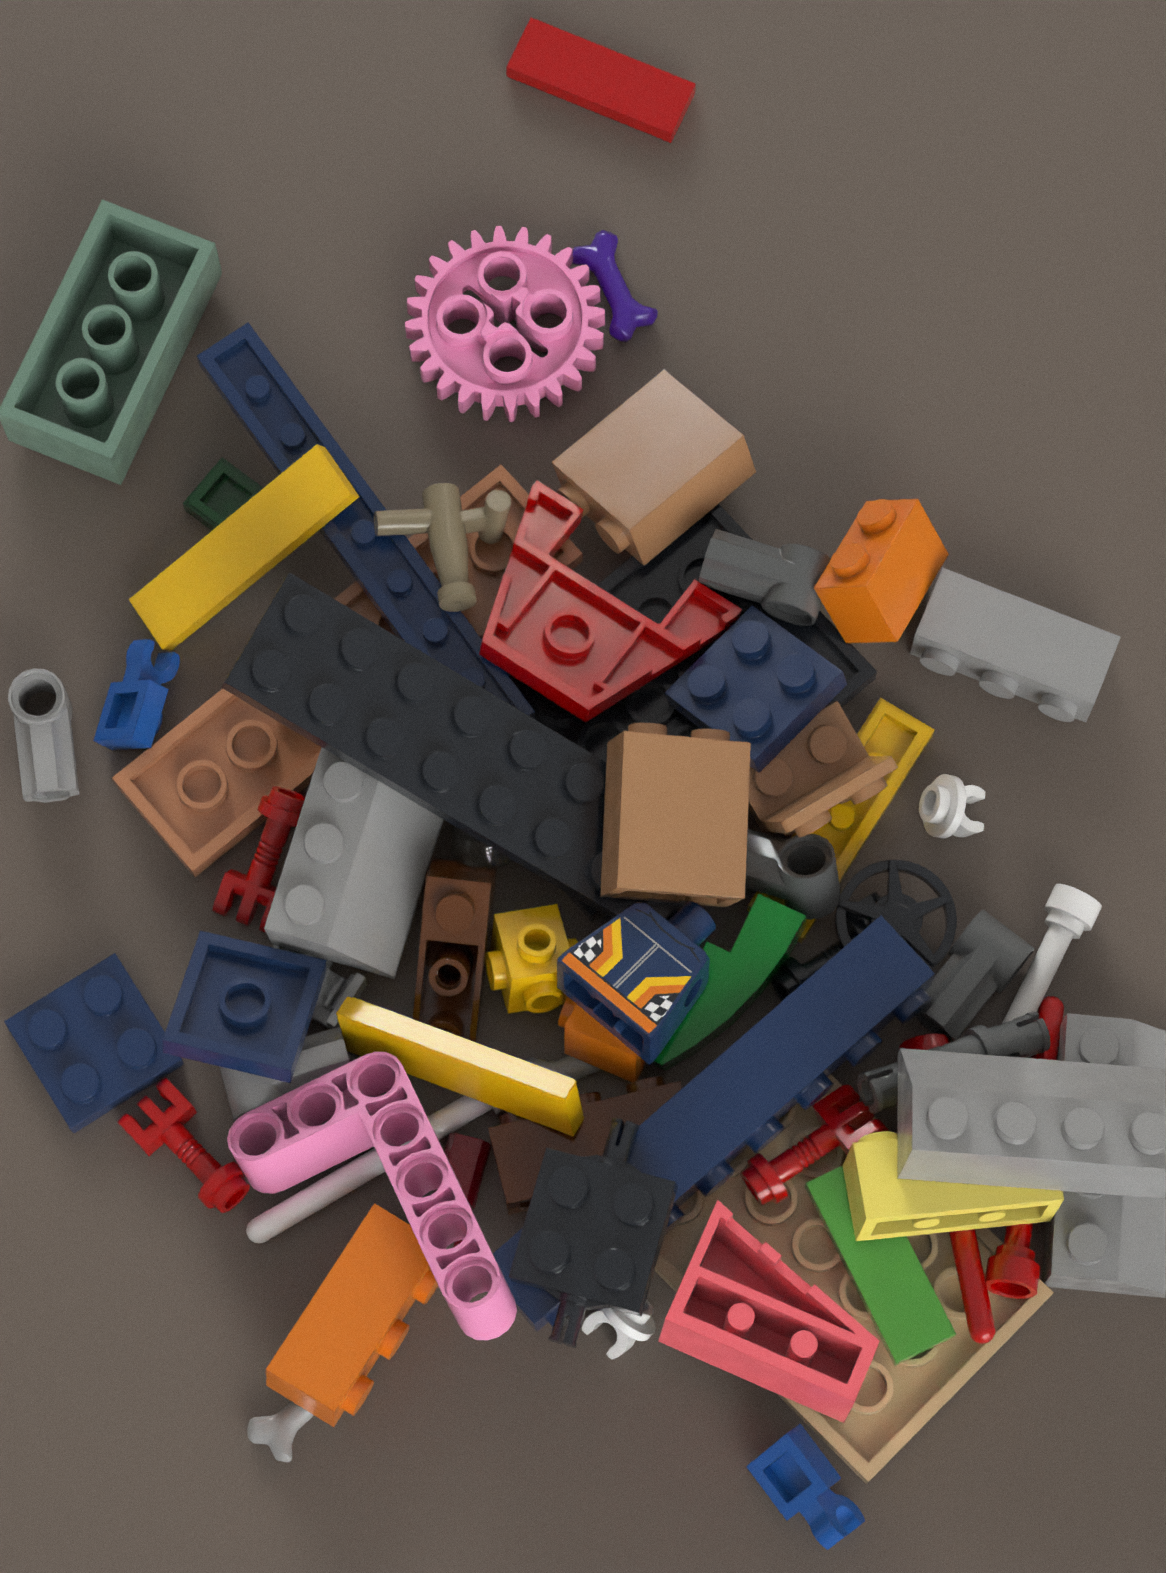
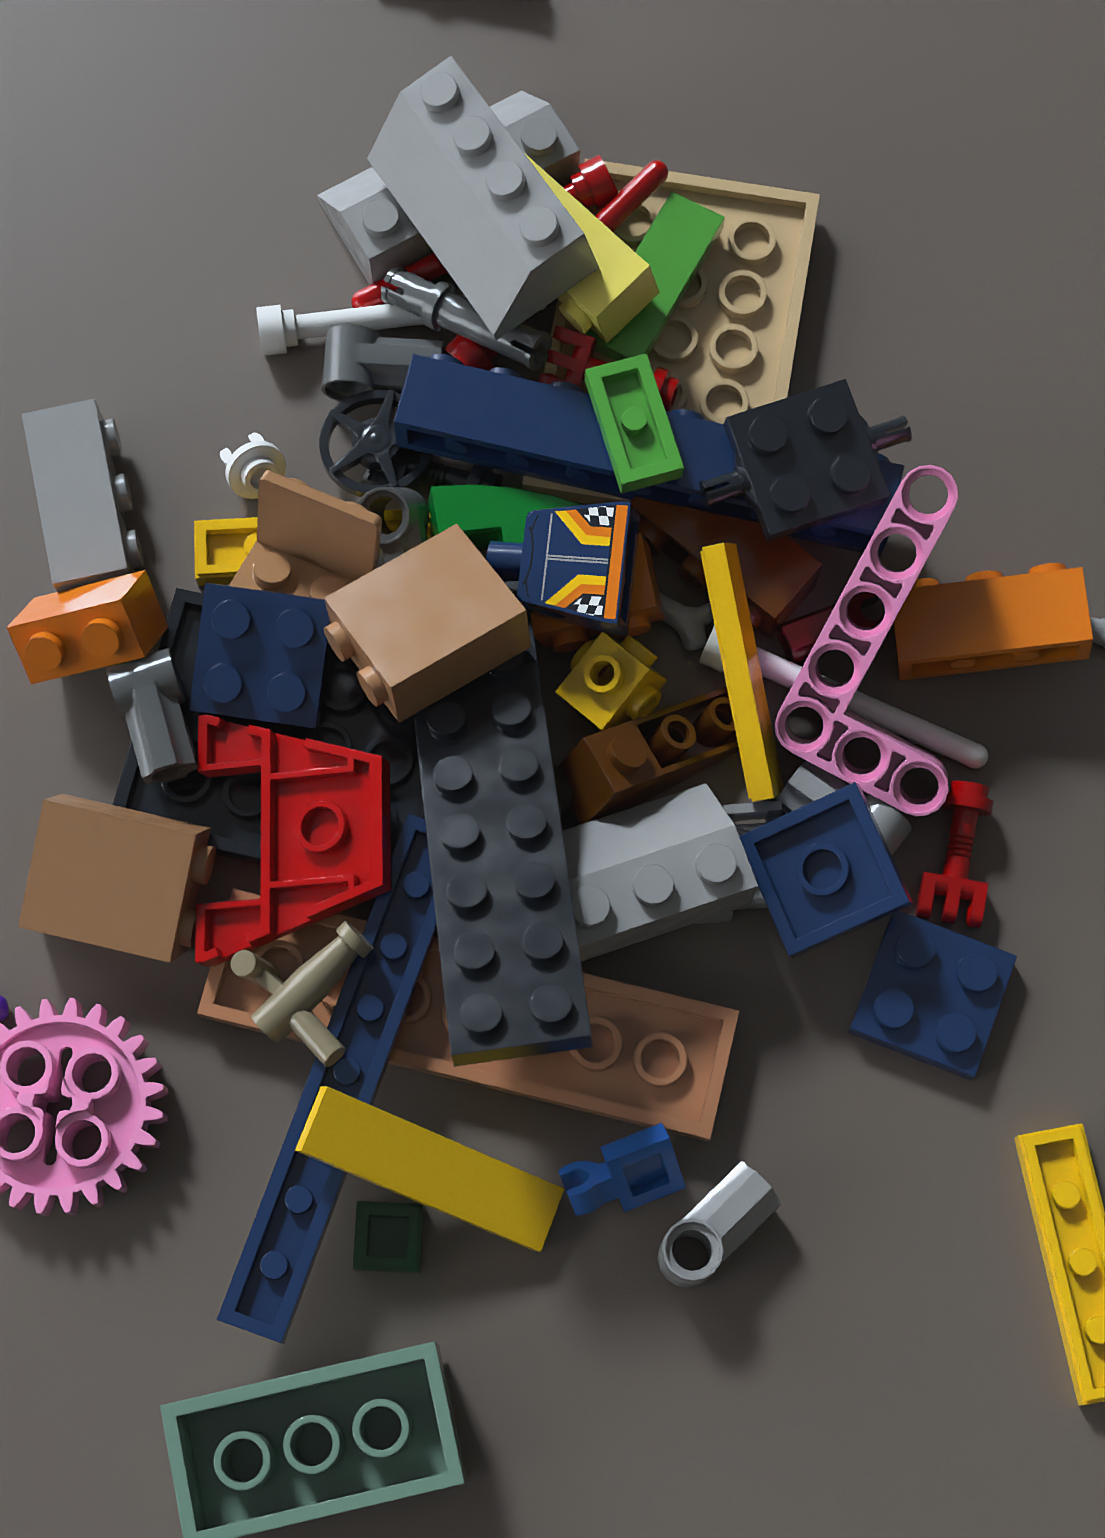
camera: 125 degrees left, 0 degrees up
red hinge [212,786,305,933] -> none
coral wedge [658,1200,880,1423] -> none
blue plate [746,1424,865,1550] -> none
none -> bright green plate [585,353,684,494]

